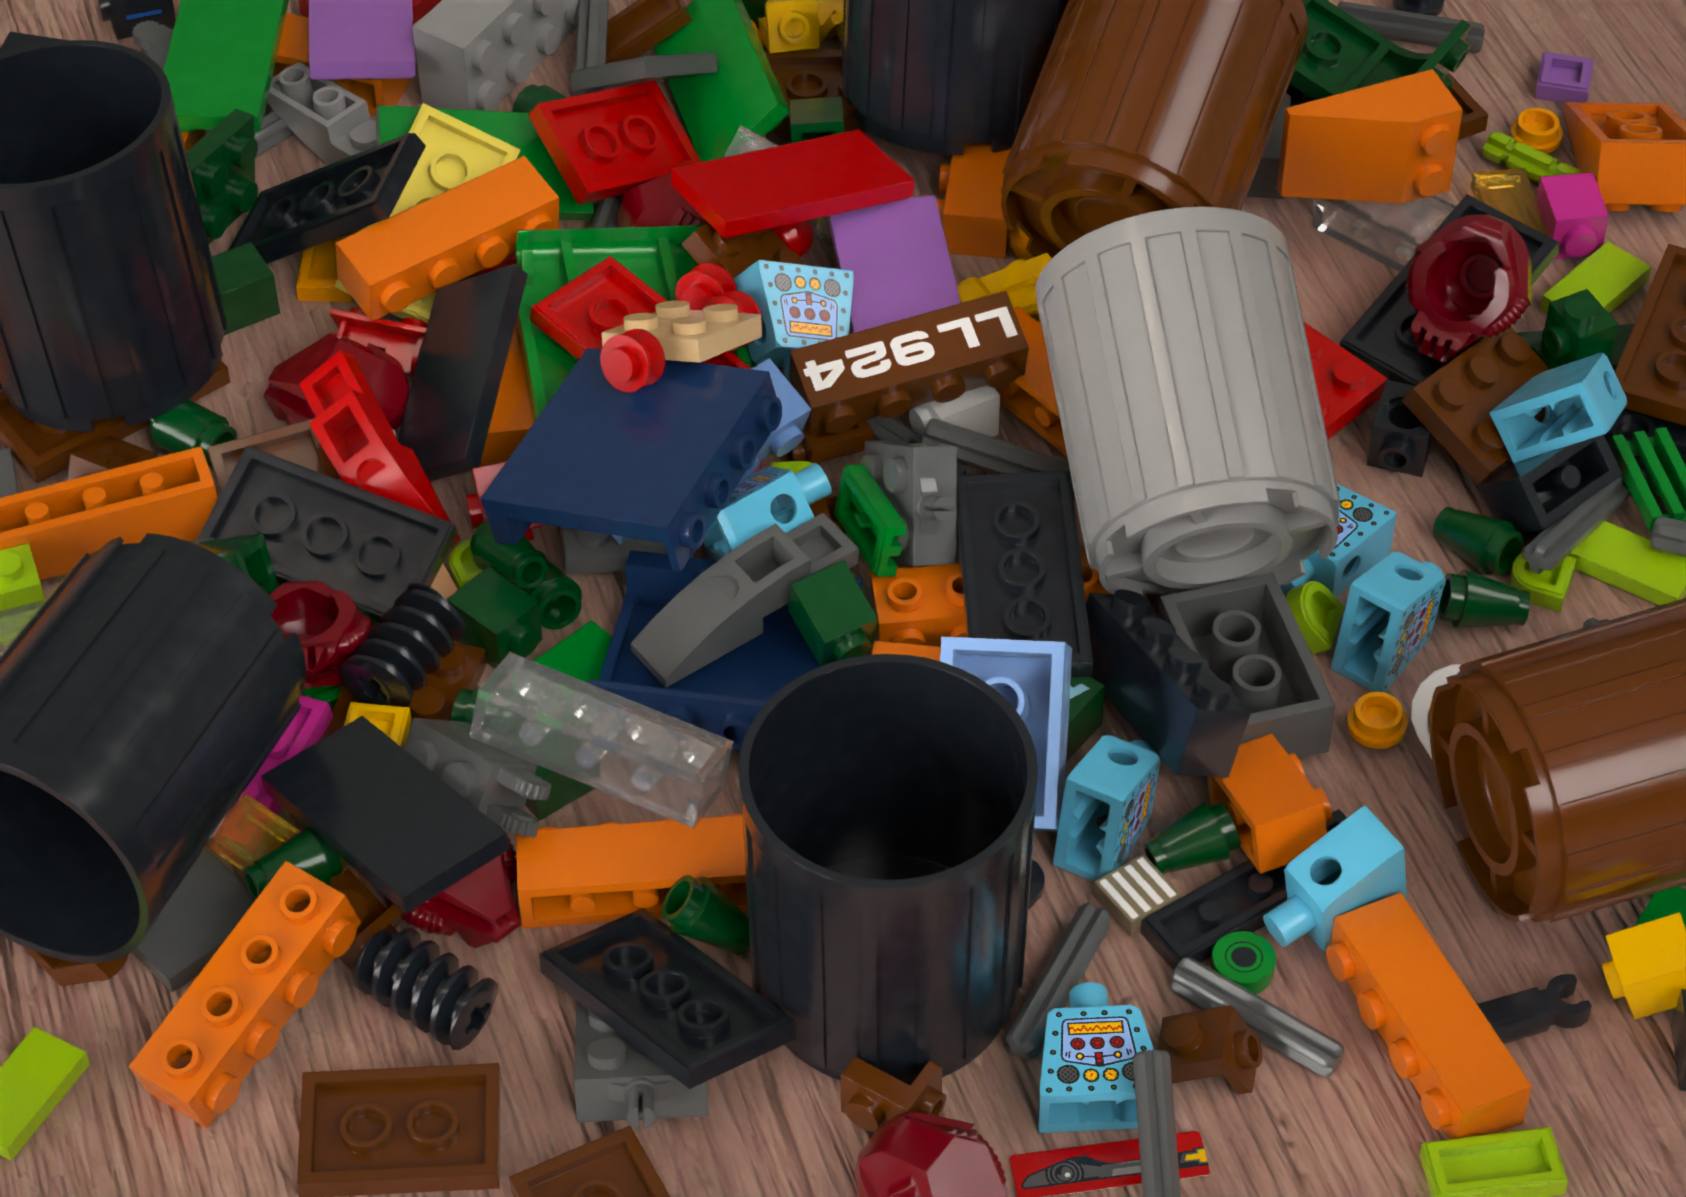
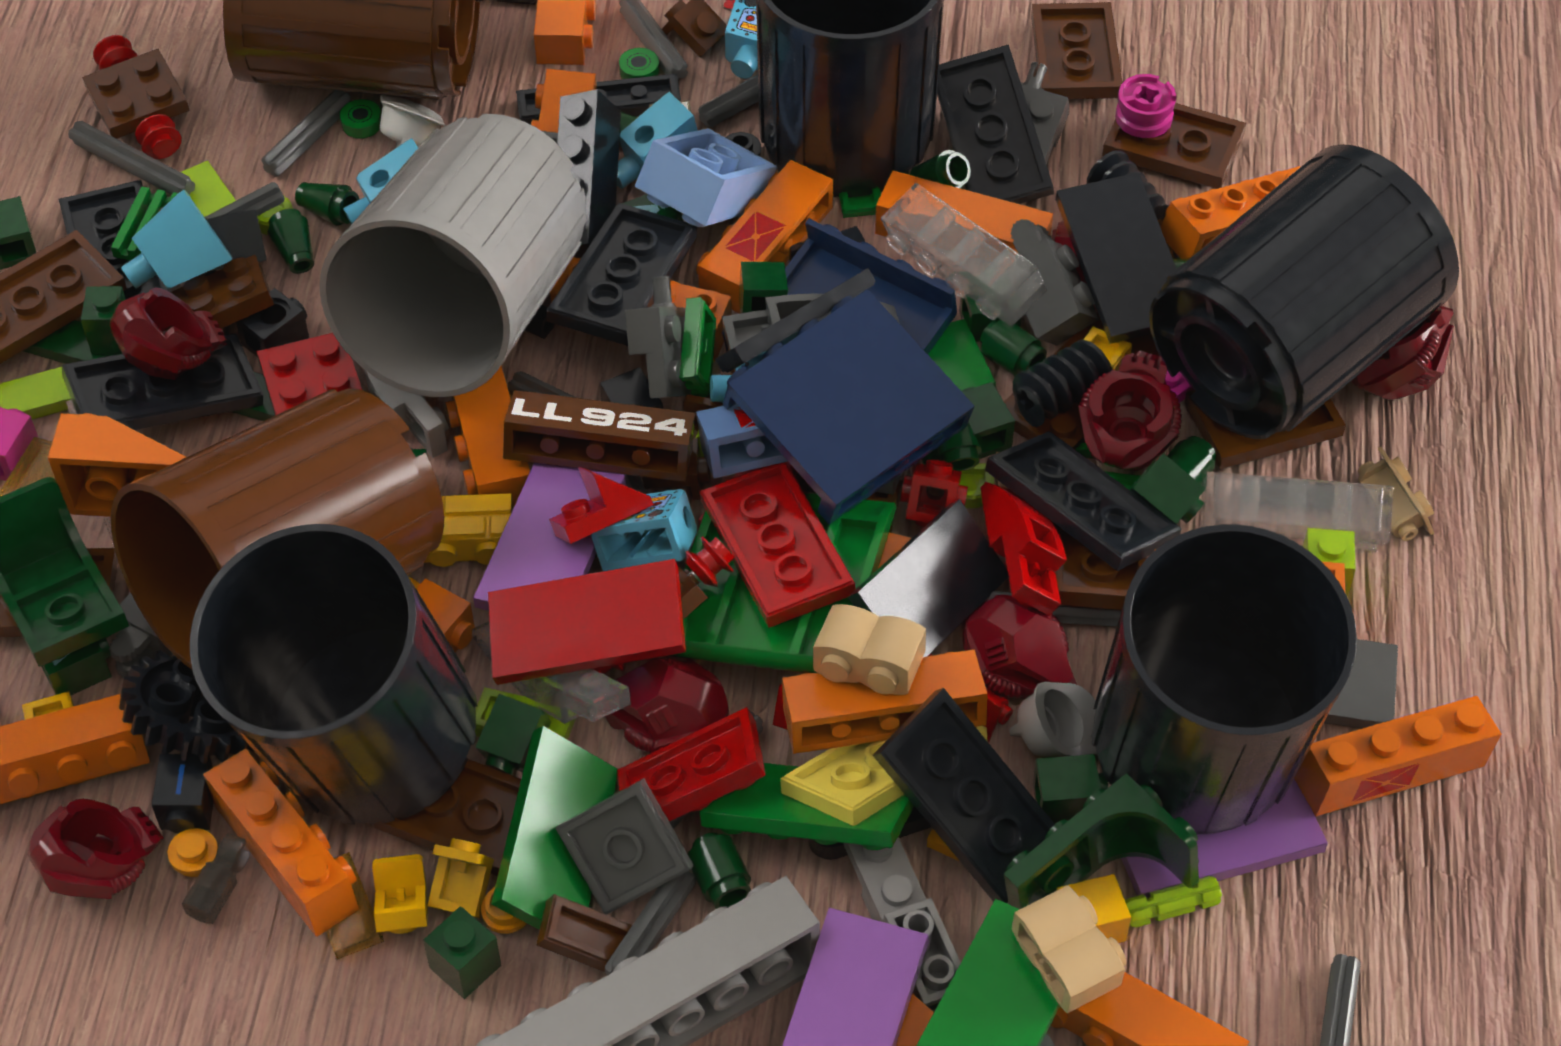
camera: 155 degrees left, 5 degrees up
plate [600,290,762,392] -> none
medium azure torso [1263,805,1407,952] -> none
none -> red slope [549,467,654,544]
none -> black tile [715,268,876,373]
none -> tan brick [813,604,926,695]
none -> light grey piece [1009,682,1097,758]
none -> tan brick [1011,885,1126,1013]
none -> dark pink wheel [1115,74,1176,138]

